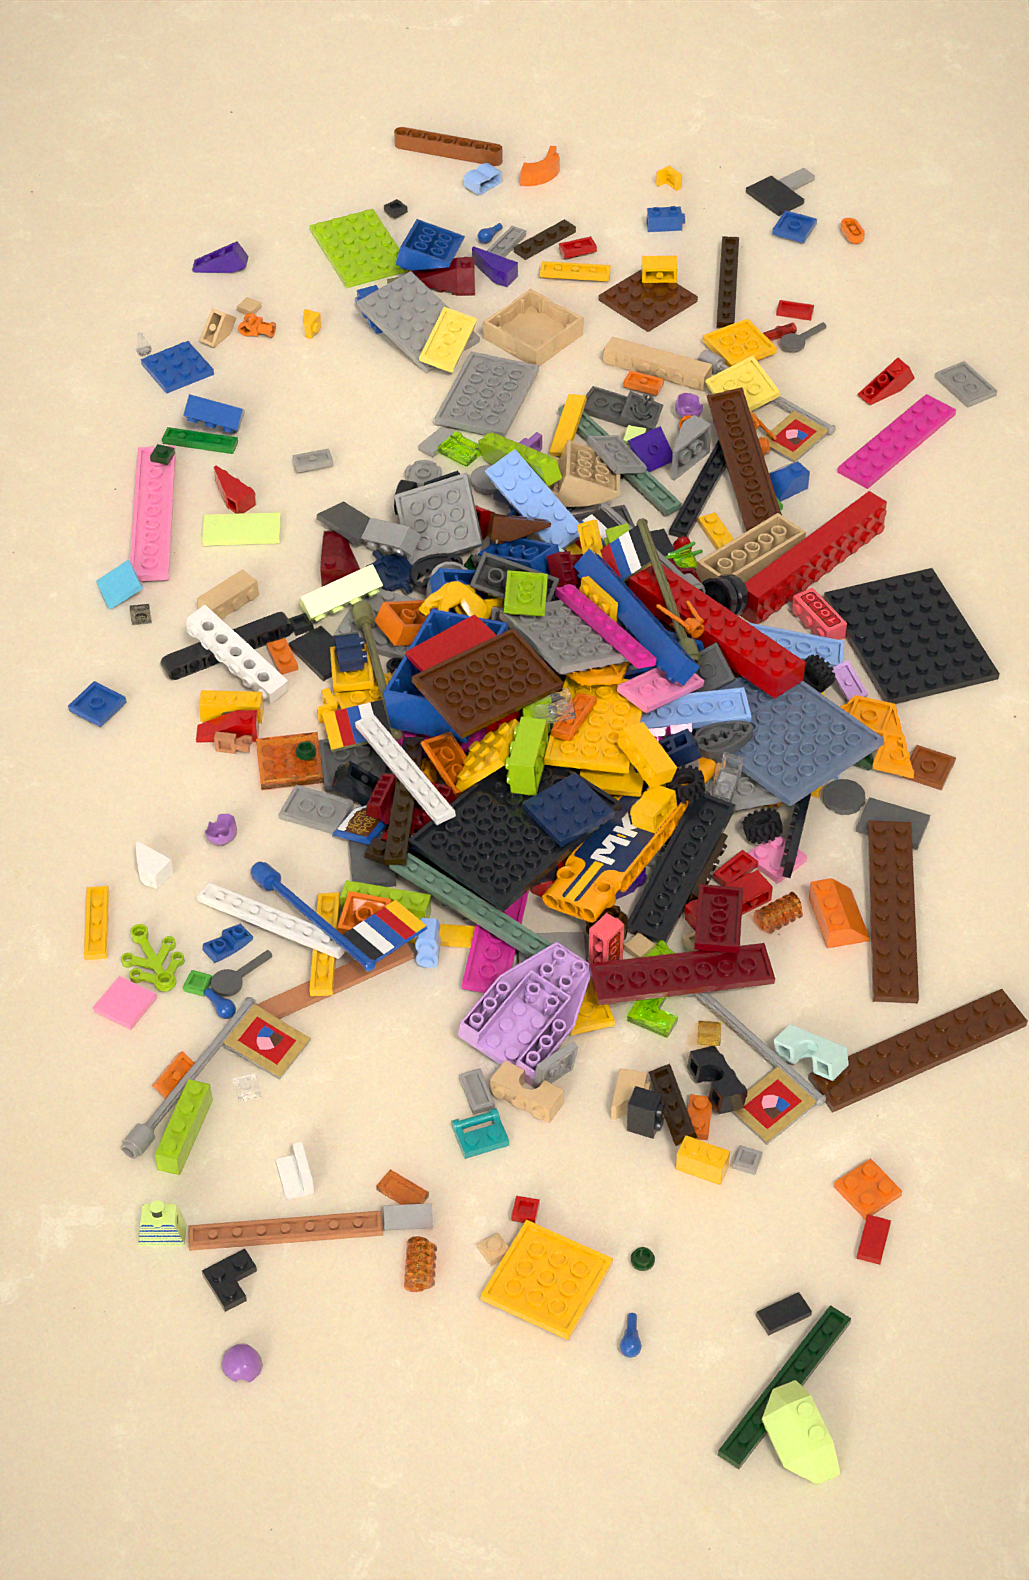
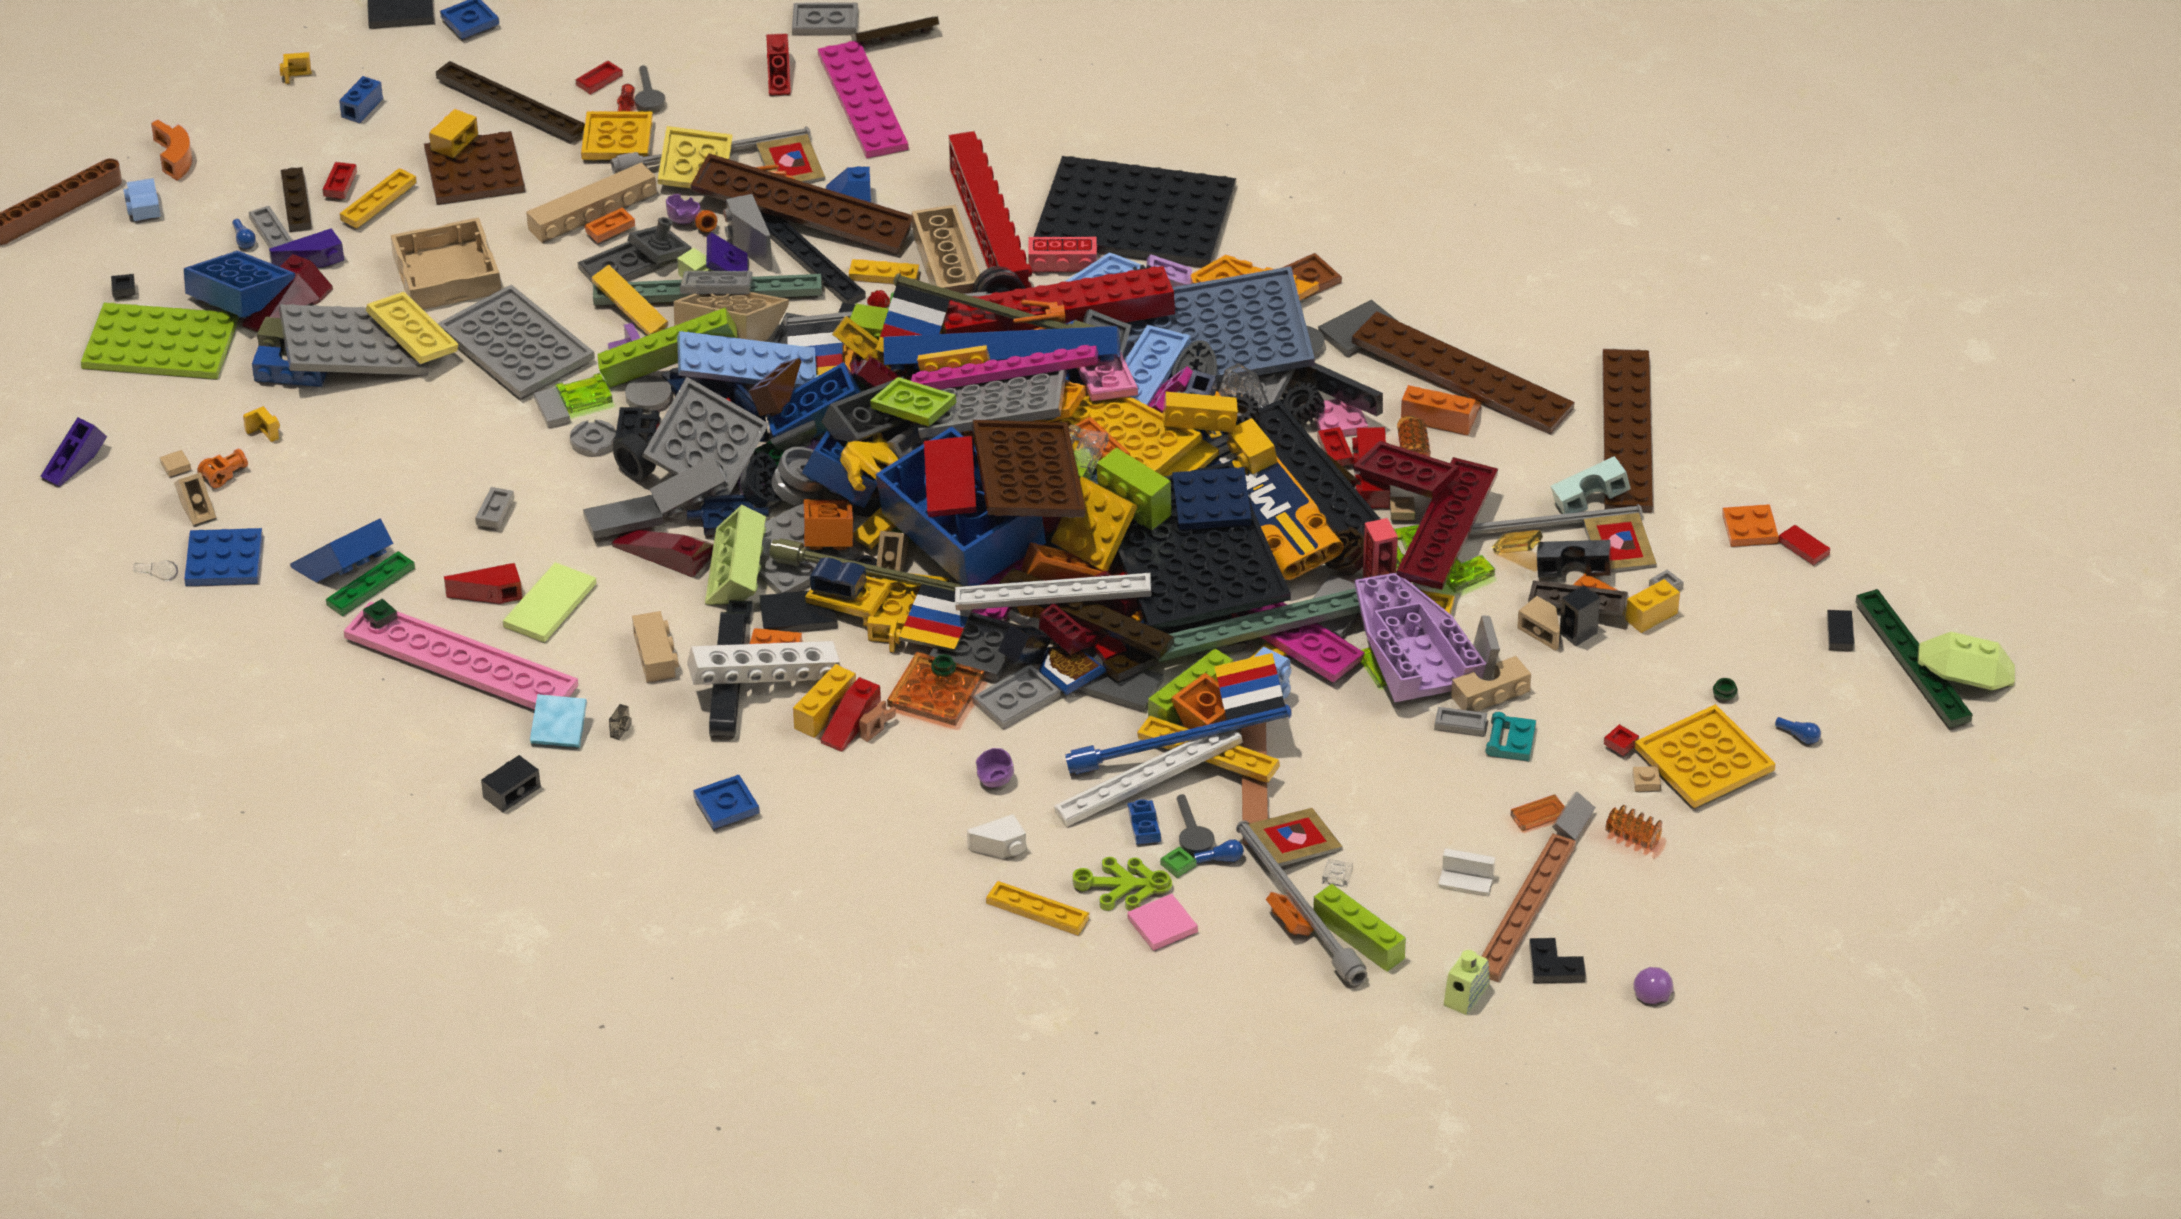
camera: 60 degrees left, 5 degrees down
none -> black brick [481,755,541,813]
none -> dark brown plate [851,16,939,45]

